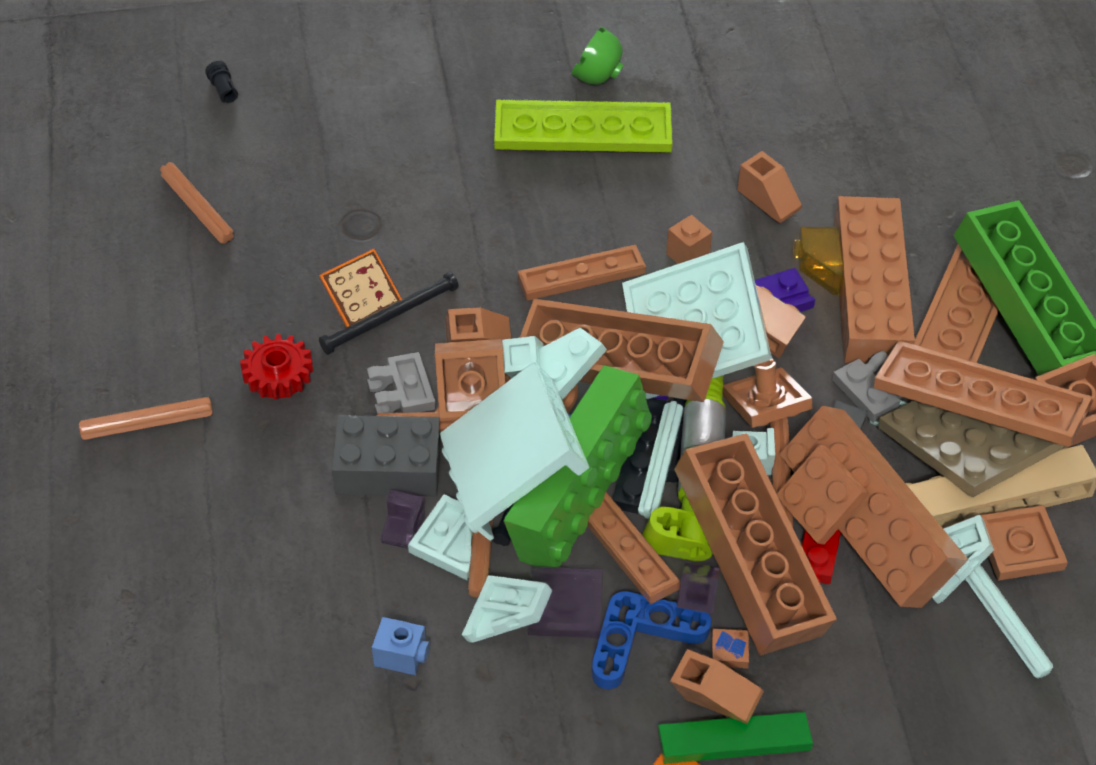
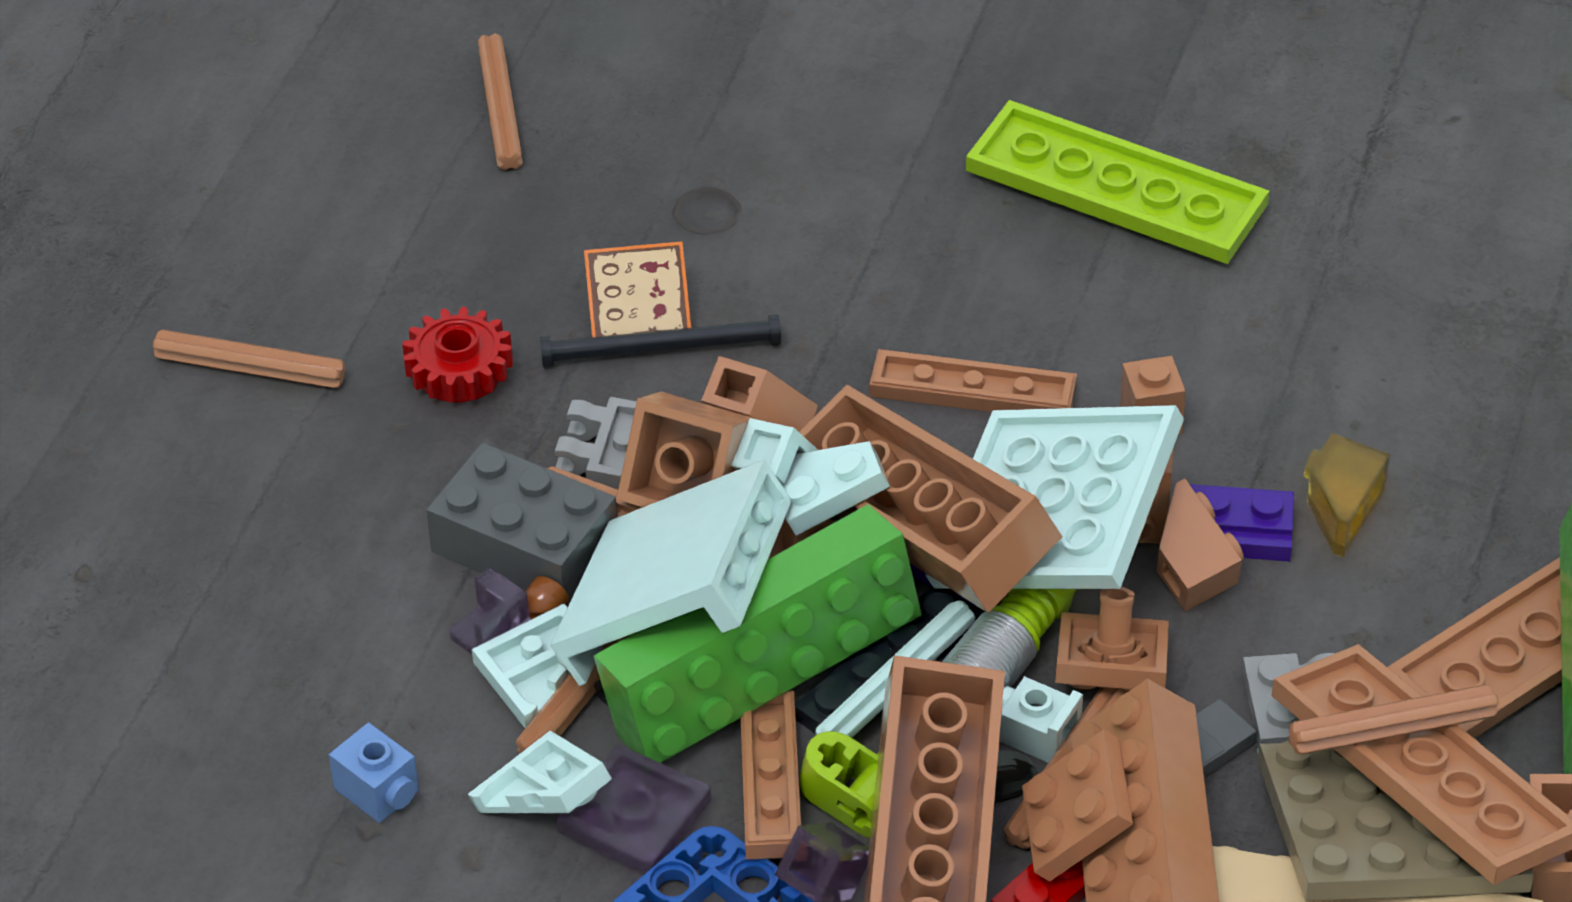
camera: 30 degrees right, 5 degrees down
bright green cylinder [571,26,624,85] -> none
nougat slope [737,151,802,224] -> none
nougat brick [834,196,915,364] -> none
none -> dark orange hinge [522,576,570,619]
none -> nougat axle [1288,685,1499,755]

